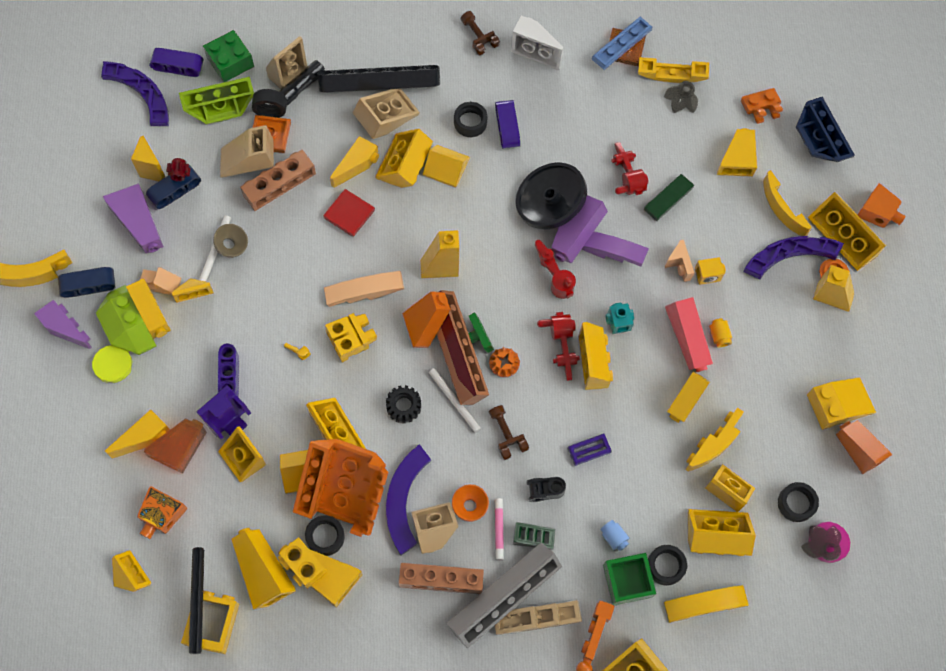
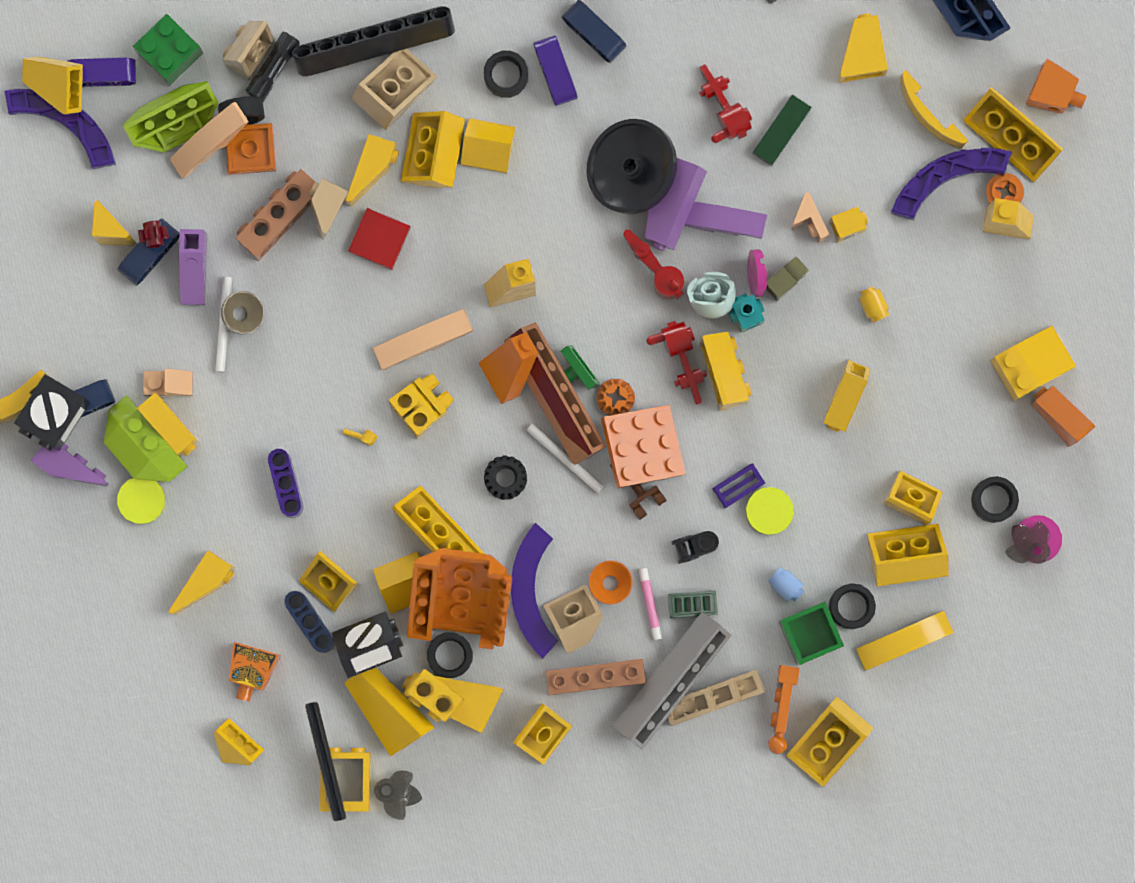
camera: 10 degrees left, 15 degrees up
medium lavender slope [103,183,164,253] -> none
clear orange slope [144,418,207,474] -> none
yellow slope [172,278,214,303] -> none
dark purple panel [196,385,251,440] -> none
tan slope [220,125,274,178] -> none
coral slope [665,297,713,372] -> none
yellow slope [685,407,744,472] -> none
none -> black brick [14,374,90,451]
none -> yellow slope [22,56,83,114]
none -> light nougat slope [170,102,249,179]
none -> medium lavender slope [179,229,207,305]
none -> dark blue beam [284,591,335,653]
none -> tan slope [309,178,348,239]
none -> black brick [332,611,404,678]
none -> clear smoke plate [374,770,422,820]
none -> yellow slope [513,703,572,765]
none -> dark blue beam [561,0,627,63]
none -> plate [601,405,686,488]
none -> light aqua cylinder [687,272,736,319]
none -> neon yellow tile [746,487,794,535]
none -> dark pink tile [747,249,767,297]
none -> olive leg [766,256,810,302]

